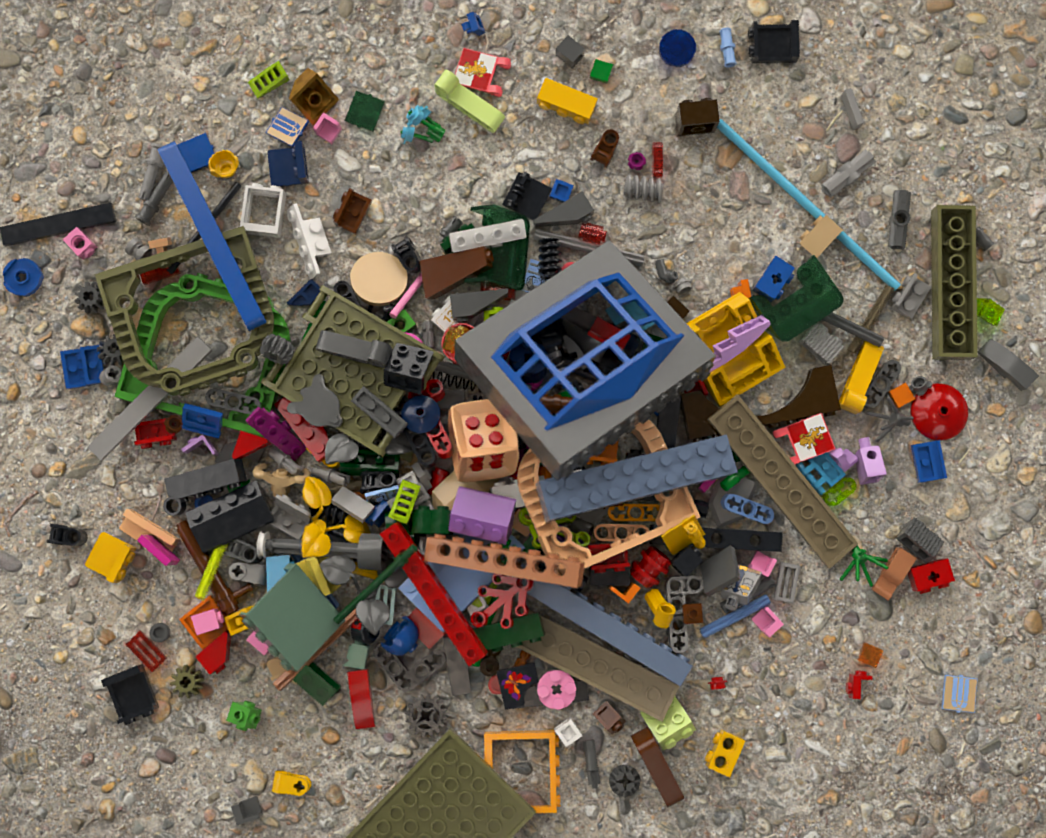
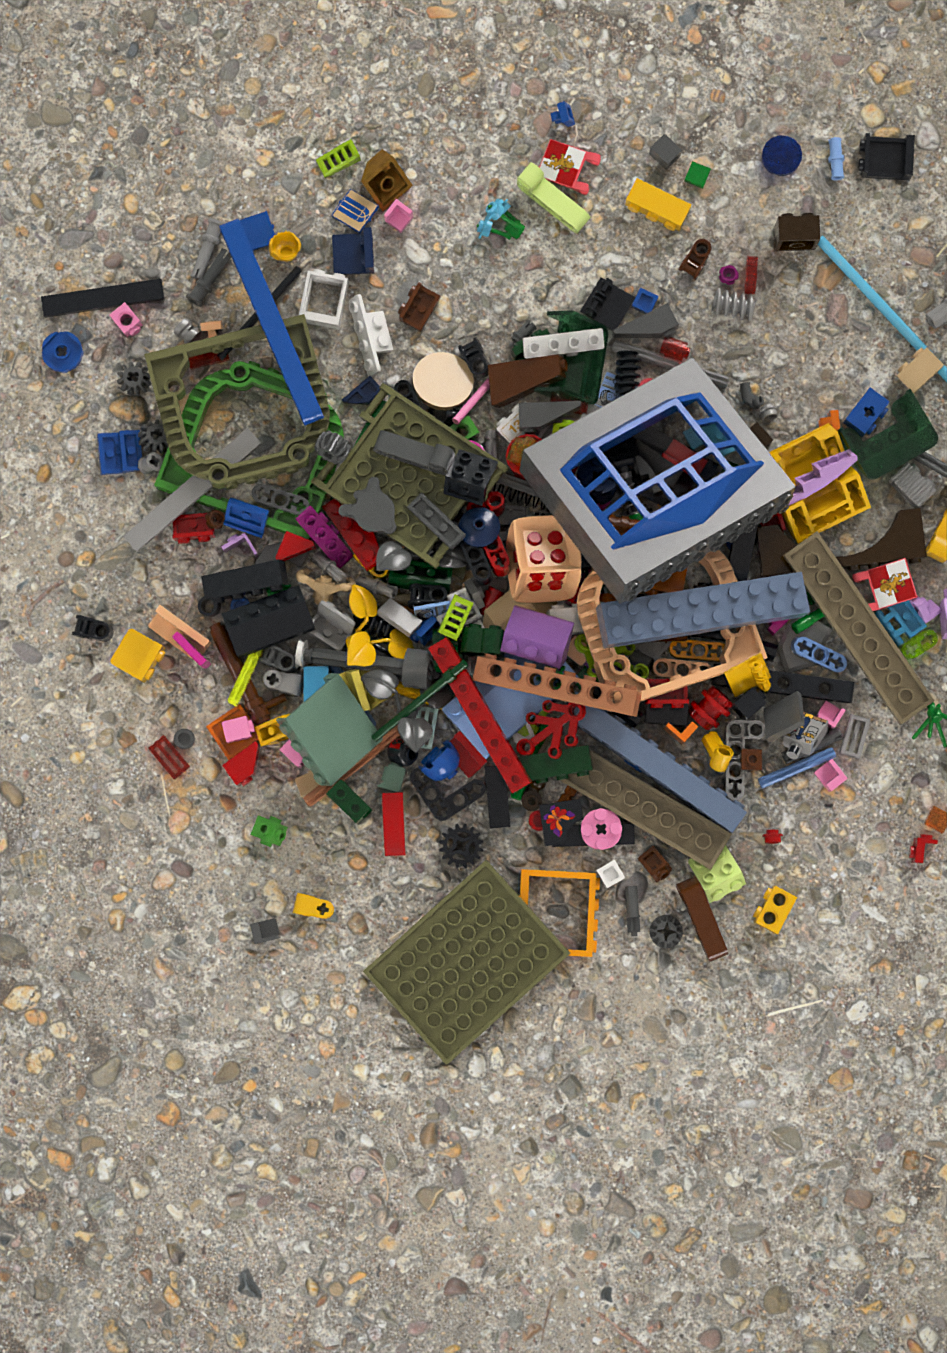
camera: 10 degrees right, 0 degrees up
black panel [101,664,159,725] -> none
olive gear [170,665,205,699] -> none
clear green piece [344,91,385,132] -> none

